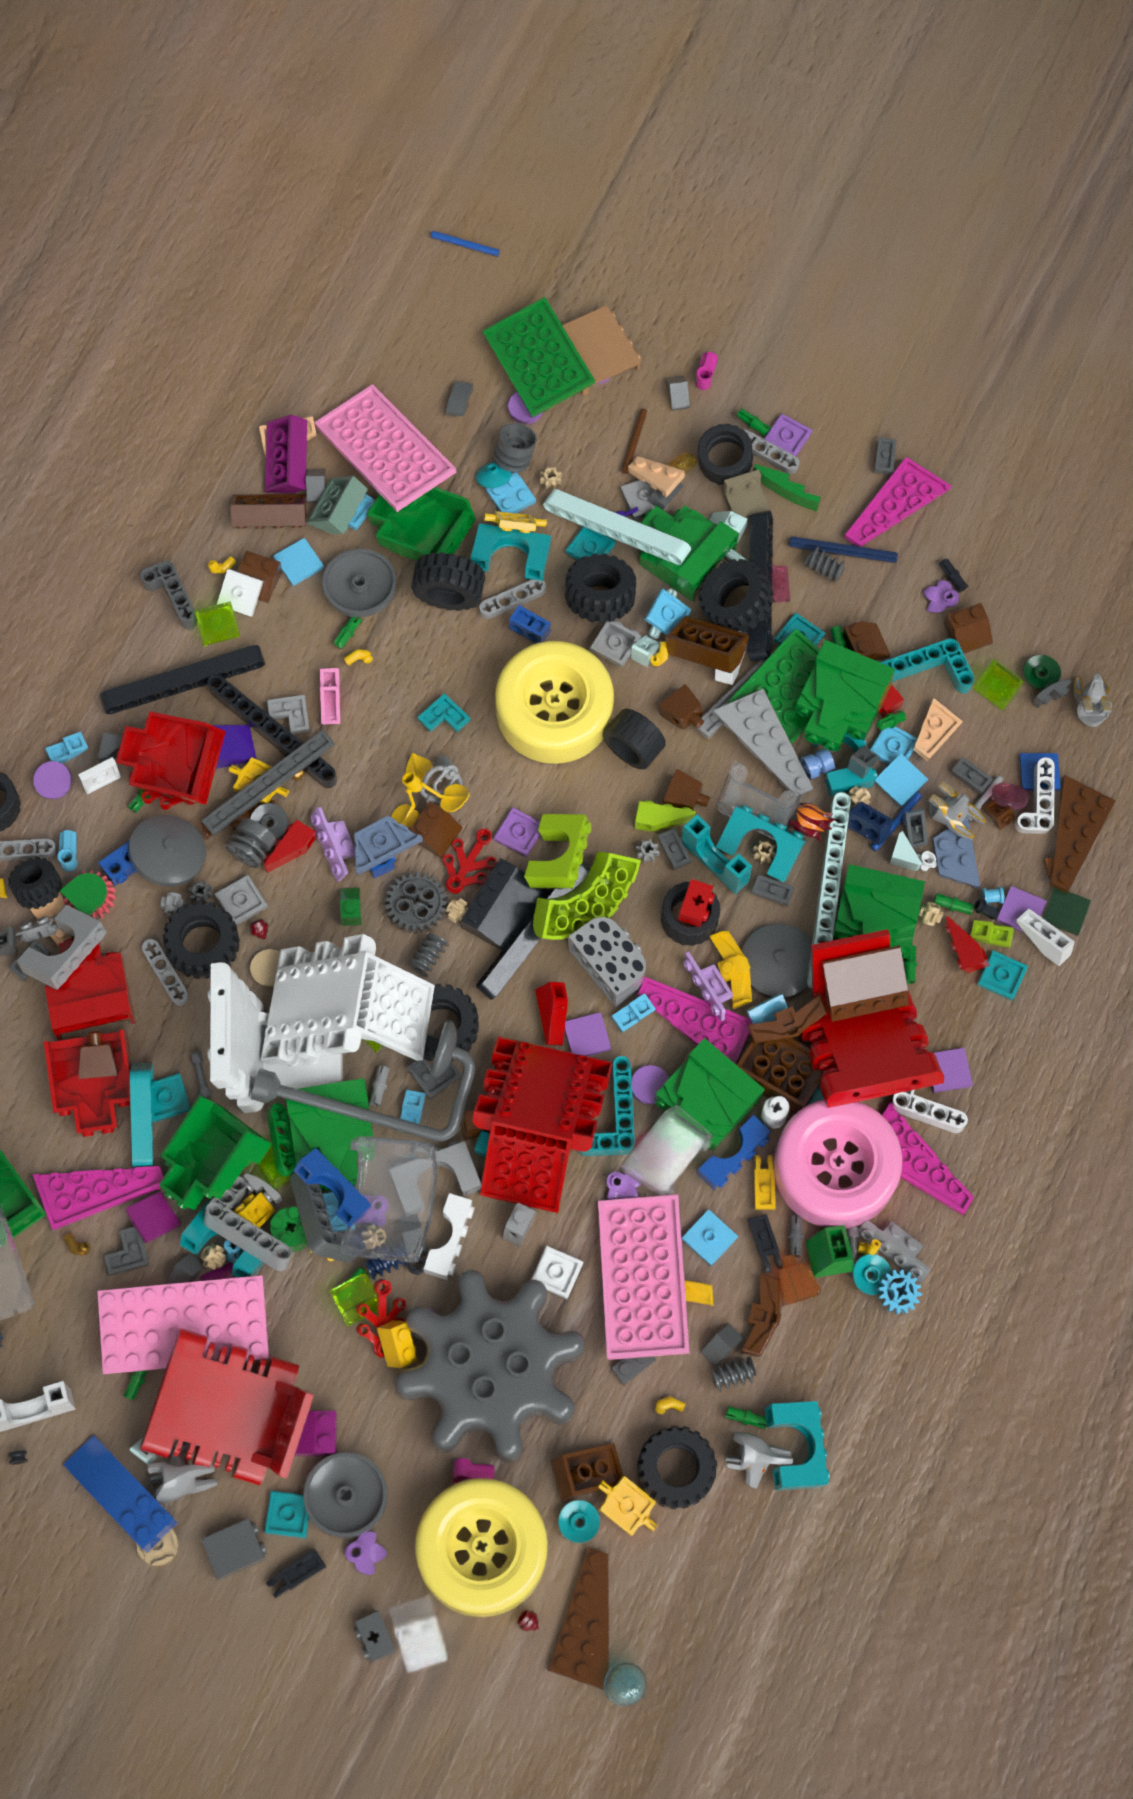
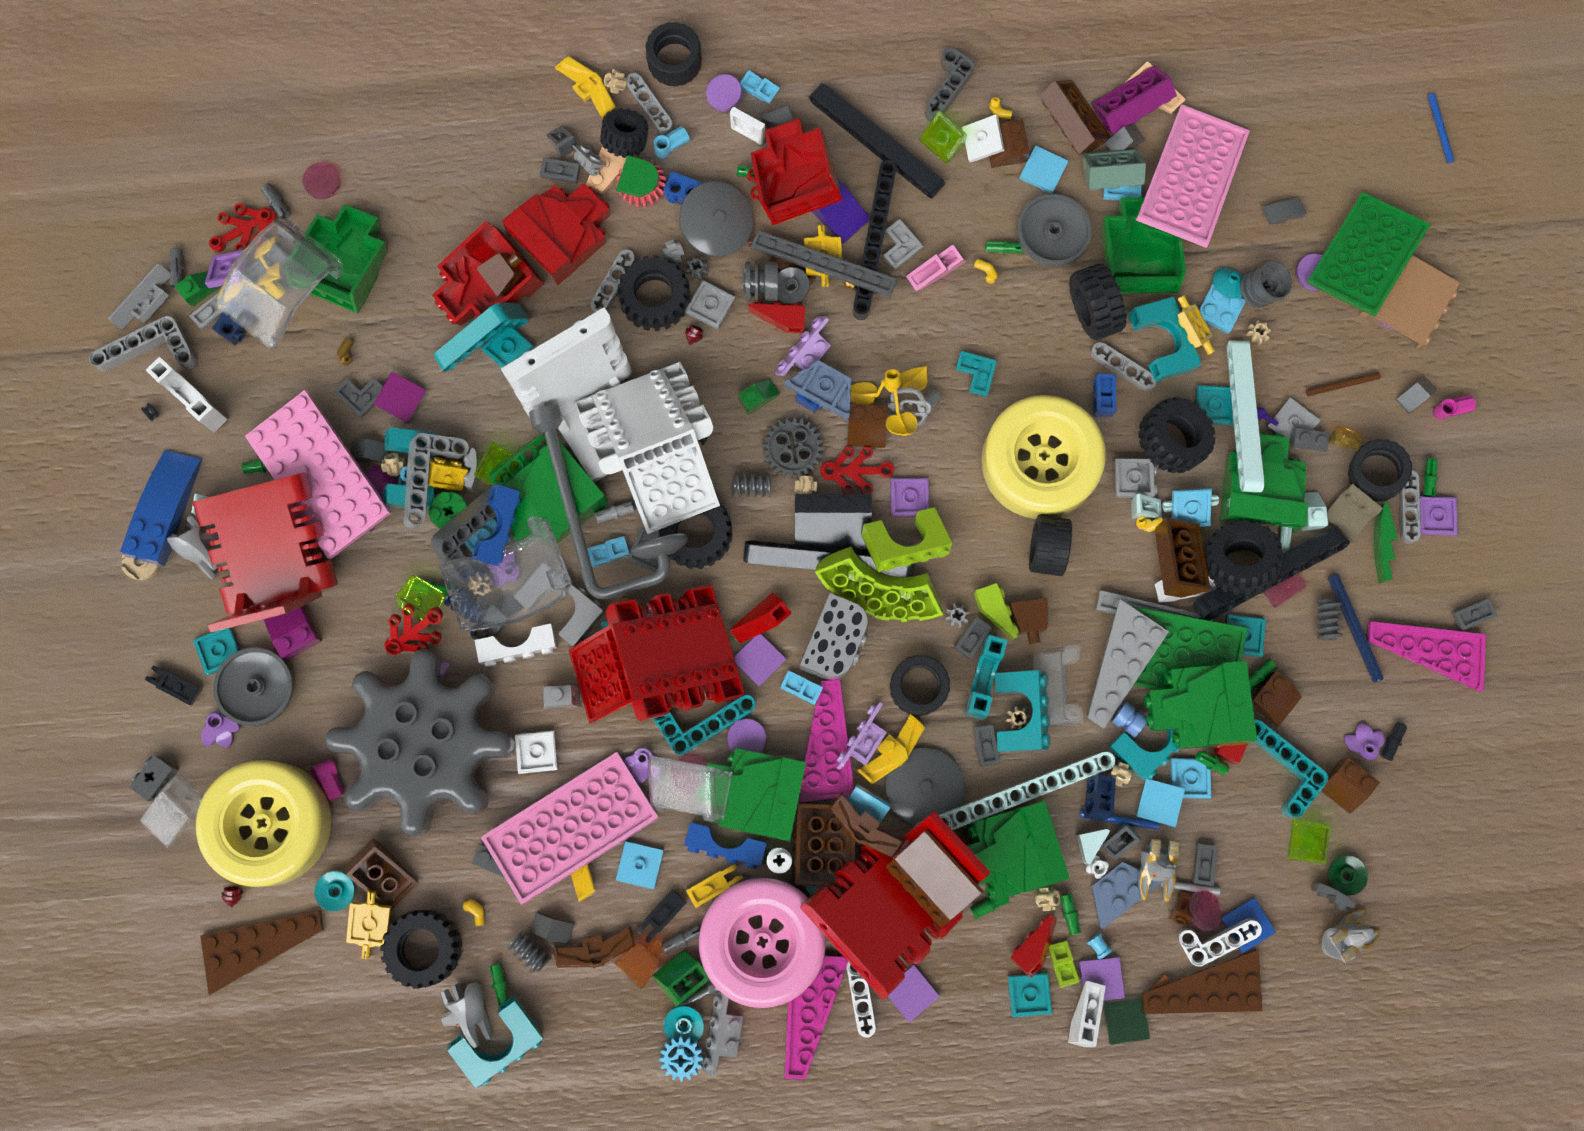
camera: 60 degrees right, 10 degrees up
light grey arch [17,905,106,990] -> none
dark pink wing [32,1166,164,1231] -> none
green panel [159,1095,272,1210] -> none
dark grey brick [202,1518,267,1581] -> none
tan tile [250,949,280,988] -> none
yellow brick [377,1321,418,1368] -> none
clear light blue cylinder [603,1662,647,1706] -> none
light nougat wing [628,456,685,498] -> none
reddish brown torso [658,684,704,729] -> none
red brick [678,879,715,927] -> none
dark red hair [788,803,835,842] -> none
dark grey slope [847,746,880,779] -> none
yellow arm [857,1239,881,1256] -> none
light nougat wing [913,698,963,762] -> none
black pin [974,899,999,920] -> none

